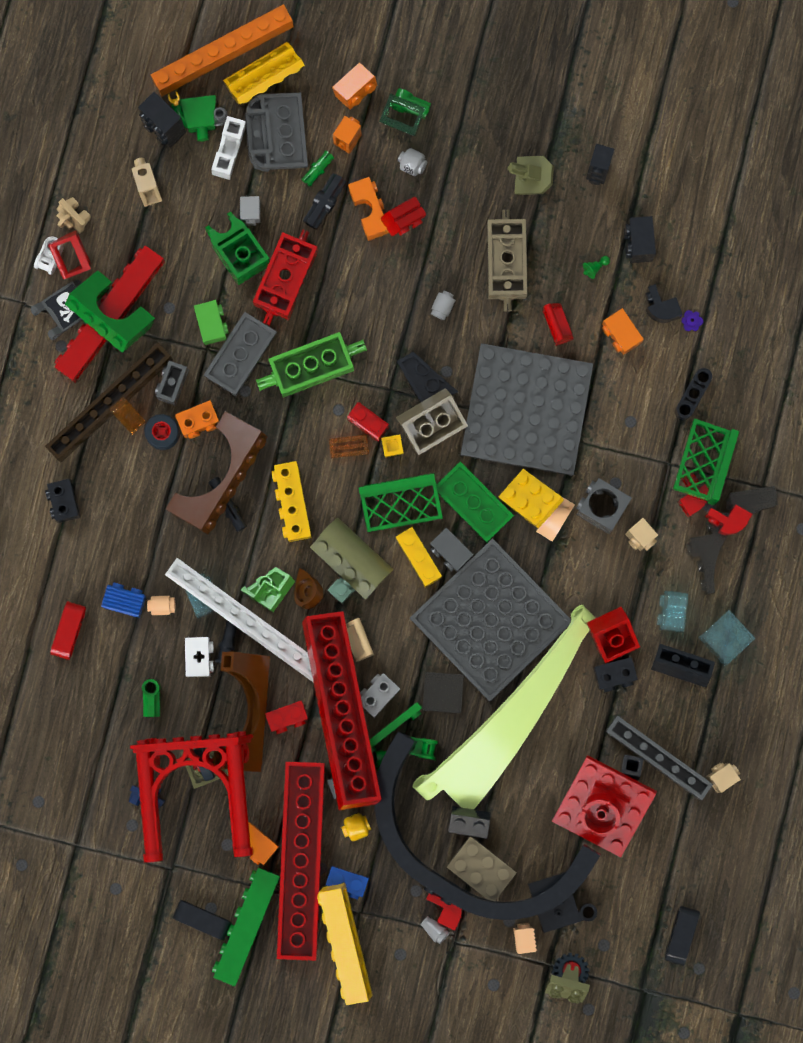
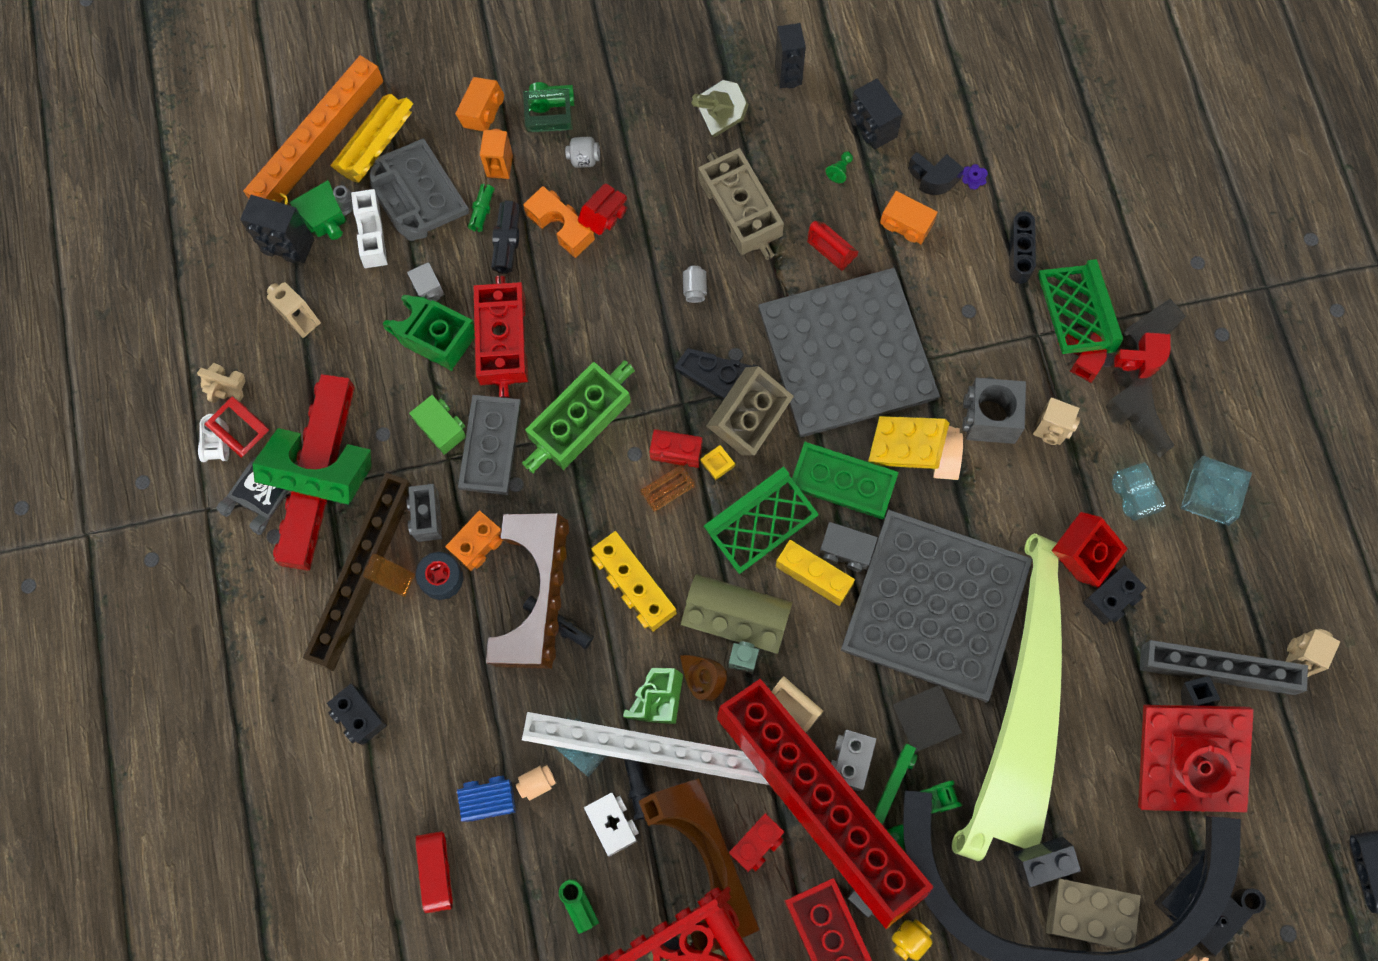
camera: 25 degrees left, 10 degrees down
black brick [651,644,715,688] -> none

